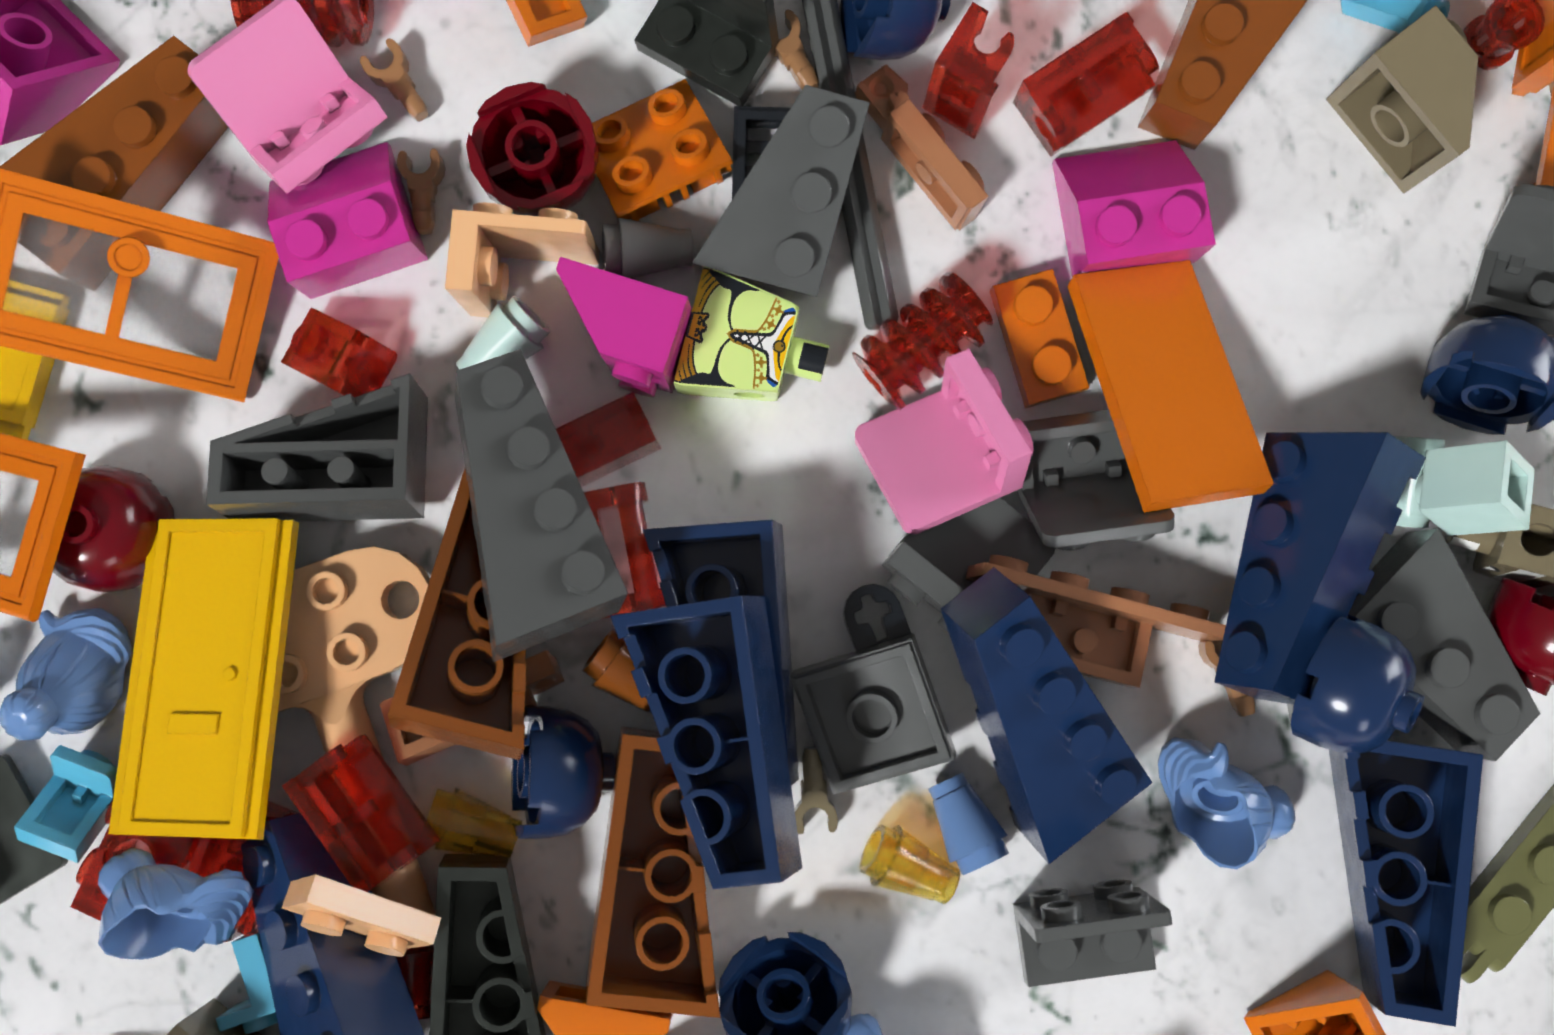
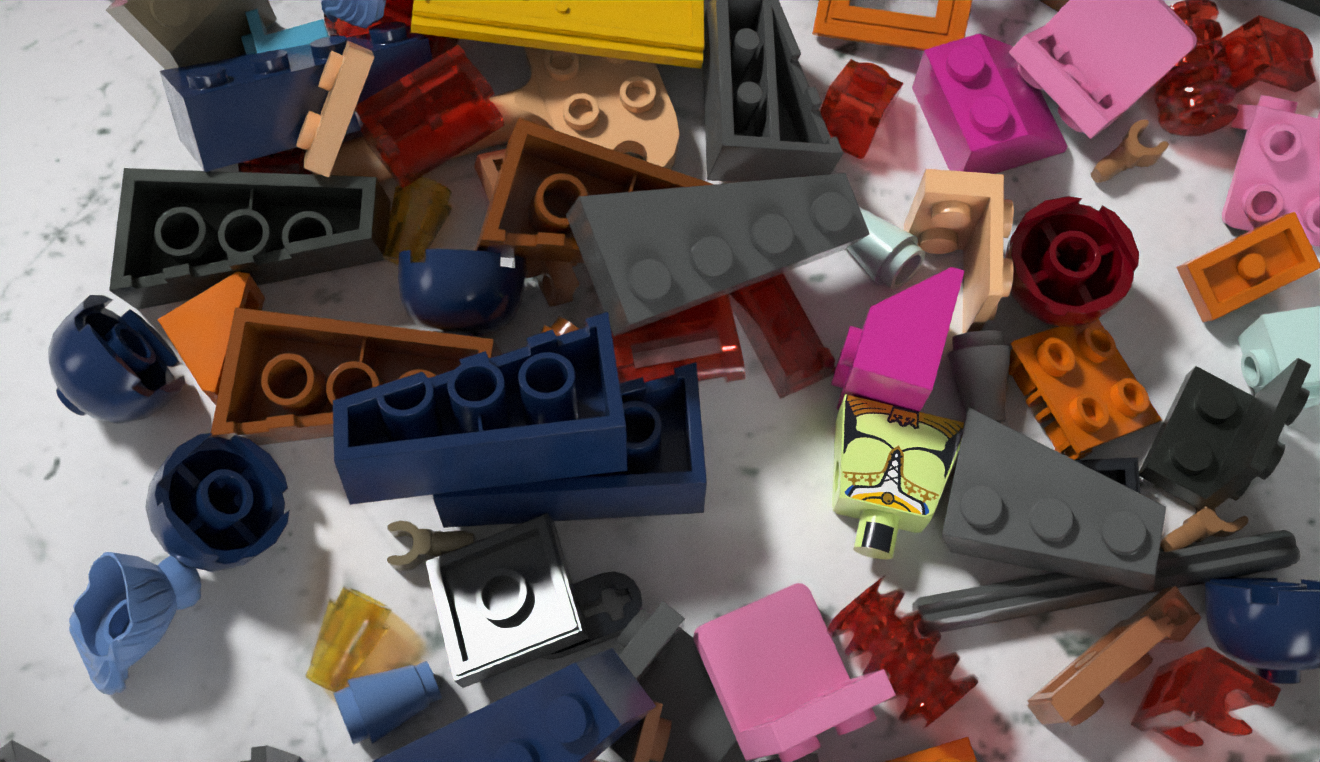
camera: 90 degrees right, 15 degrees down
medium nougat piece [397,148,446,235] -> none

